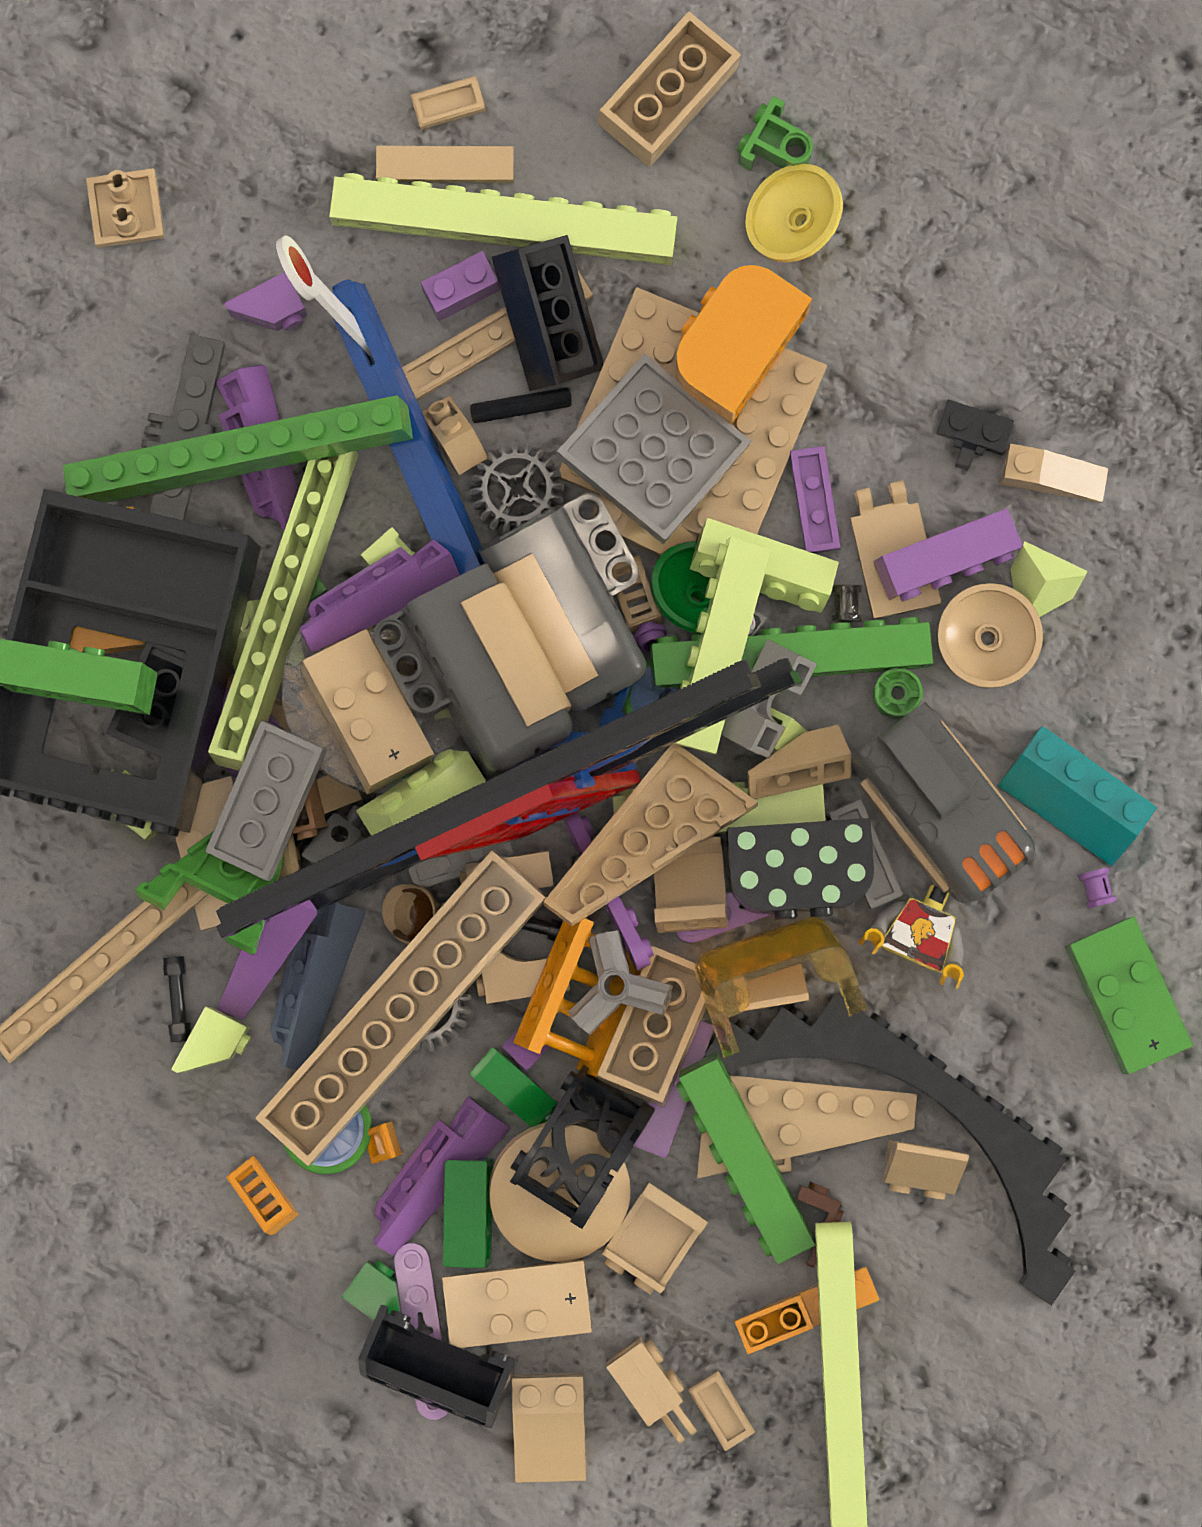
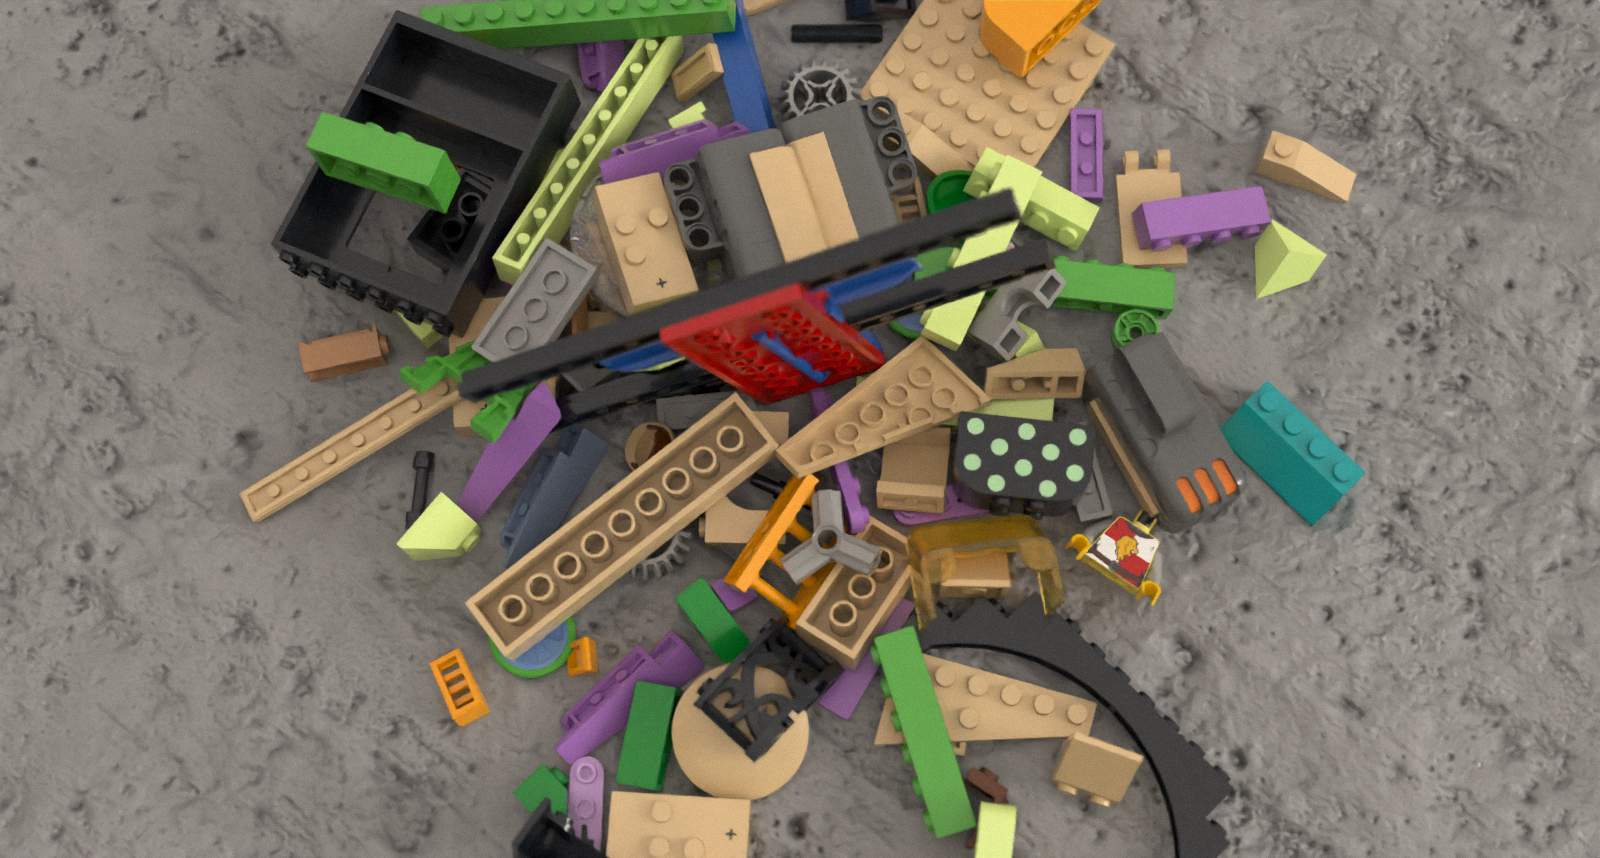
camera: 10 degrees right, 10 degrees down
tan slope [422,395,488,475] -> none
light grey plate [555,353,752,544] -> none
tan panel [602,1182,708,1294] -> none
clear smoke bush [831,585,862,623] -> none
black hinge [936,399,1014,471] -> none
tan dish [937,583,1043,688] -> none
bright green brick [1065,916,1193,1075] -> none
medium lavender bush [1078,867,1117,909] -> none
none -> medium nougat window [298,325,391,382]
none -> tan tile [671,43,724,102]

